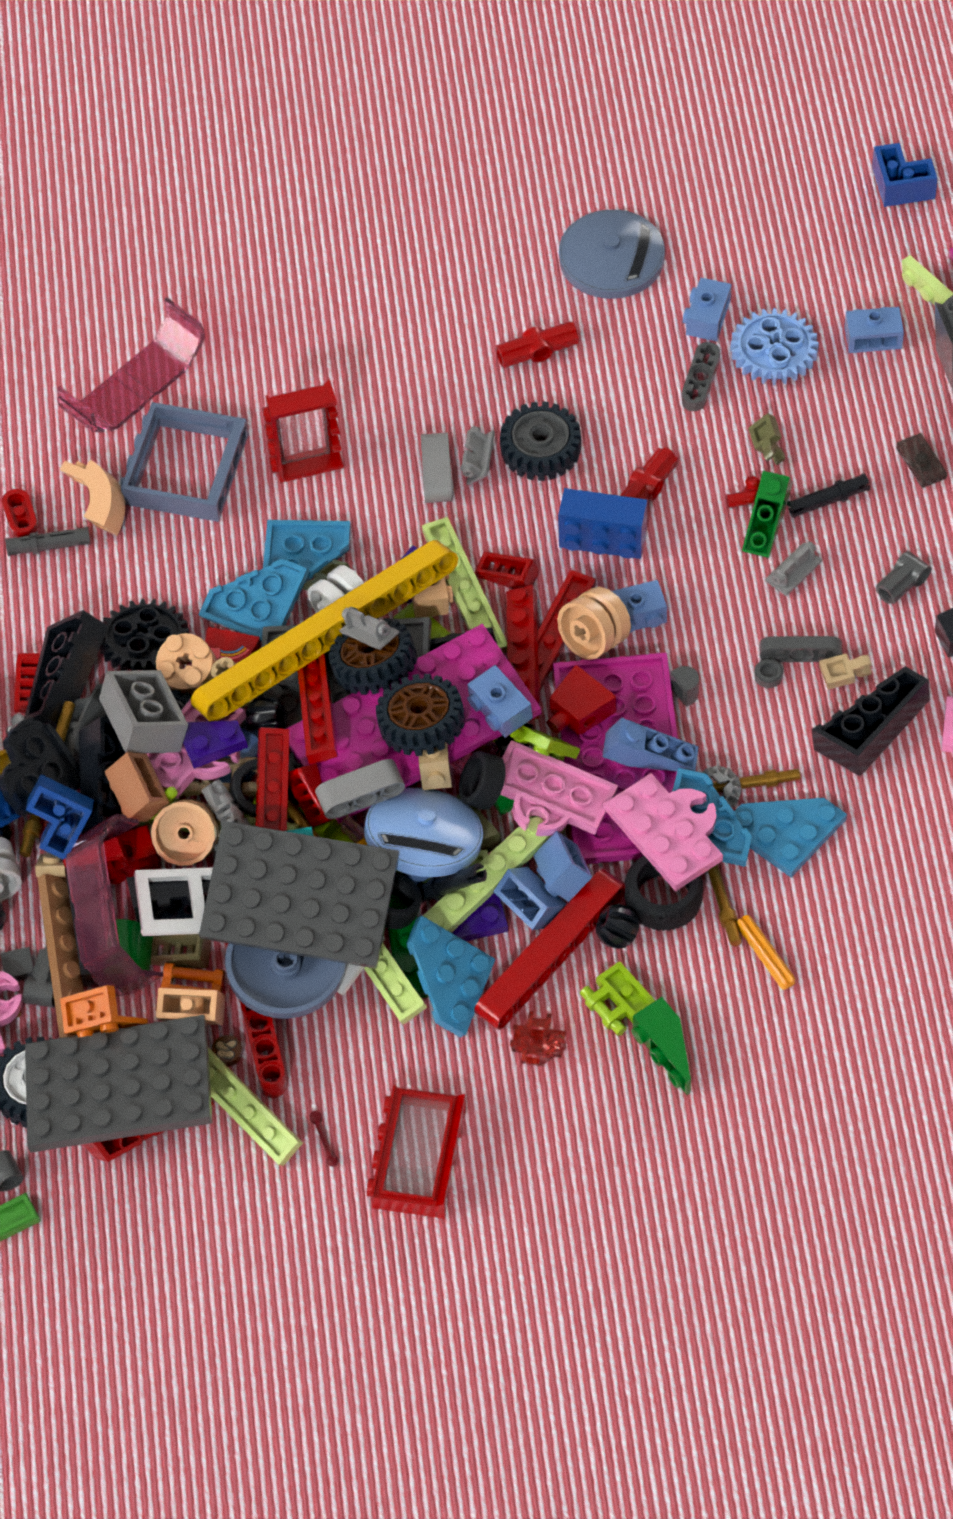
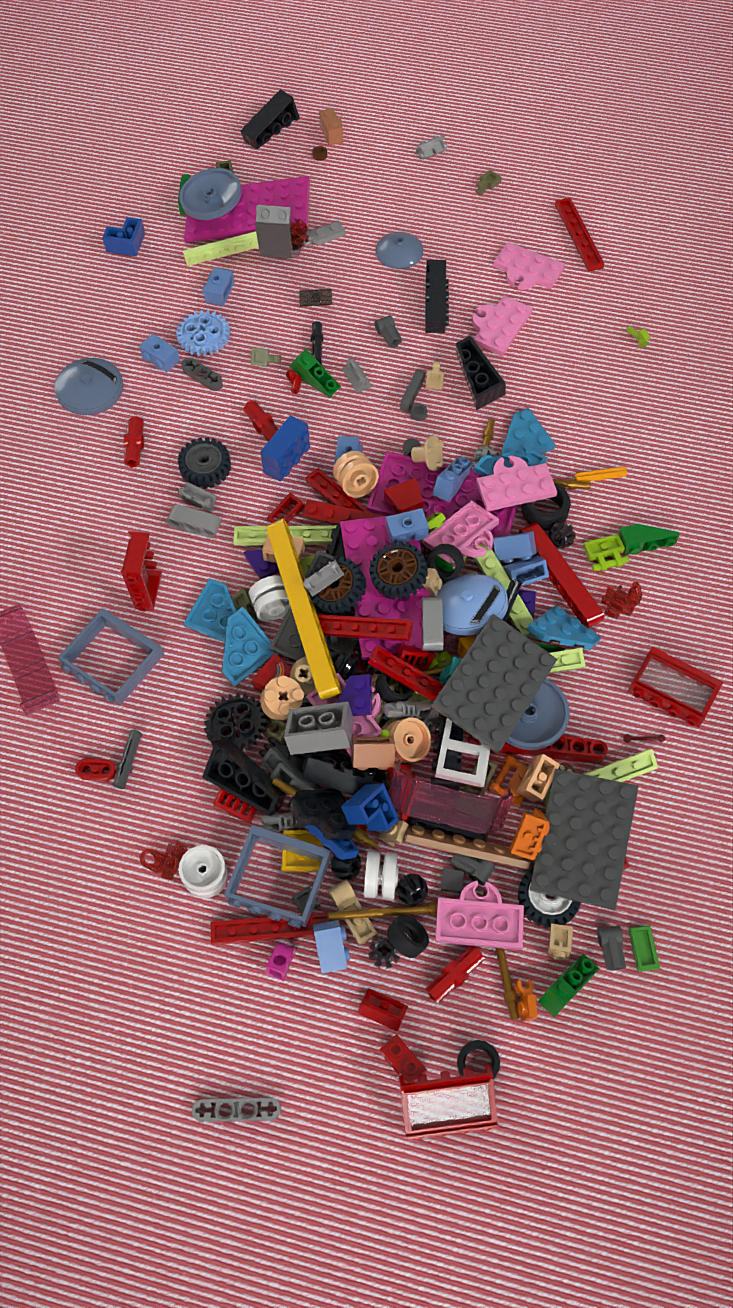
camera: 70 degrees left, 5 degrees up
light nougat arch [60,460,125,536] -> none
none -> tan piece [411,435,444,471]

